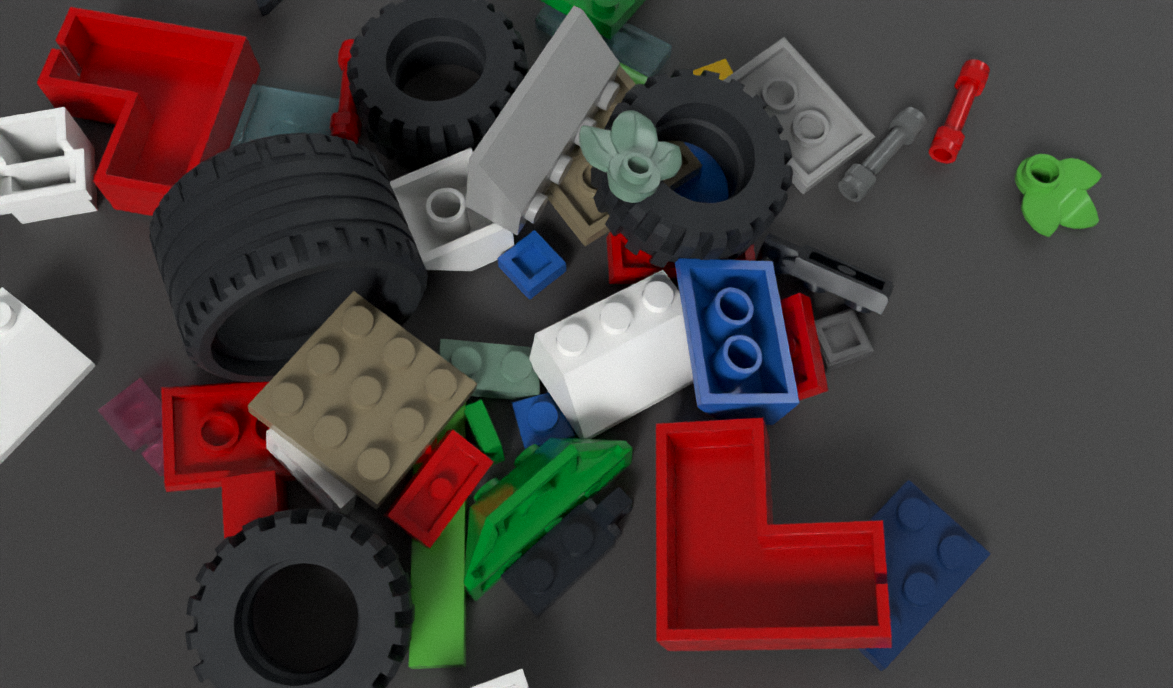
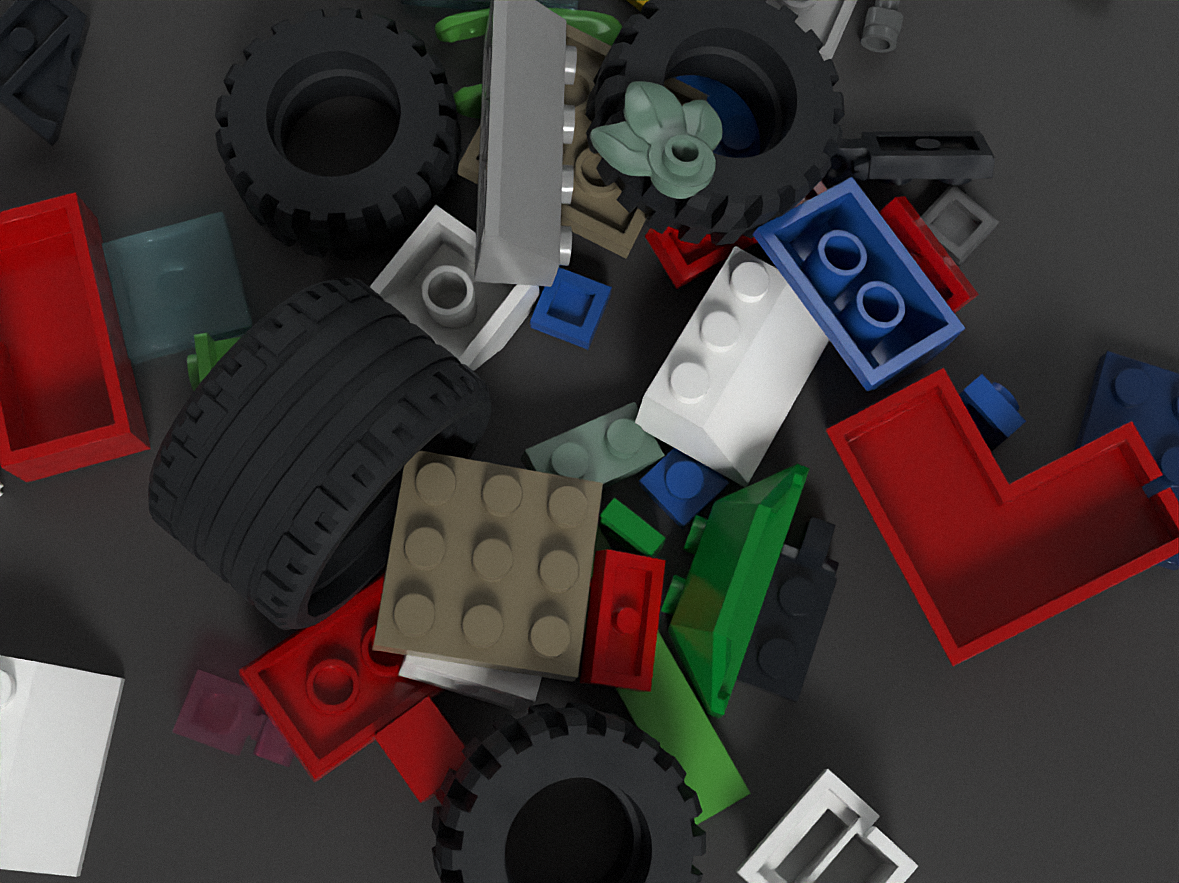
camera: 30 degrees left, 10 degrees up
red bar [330,39,362,144] -> none
none -> blue plate [959,374,1026,451]

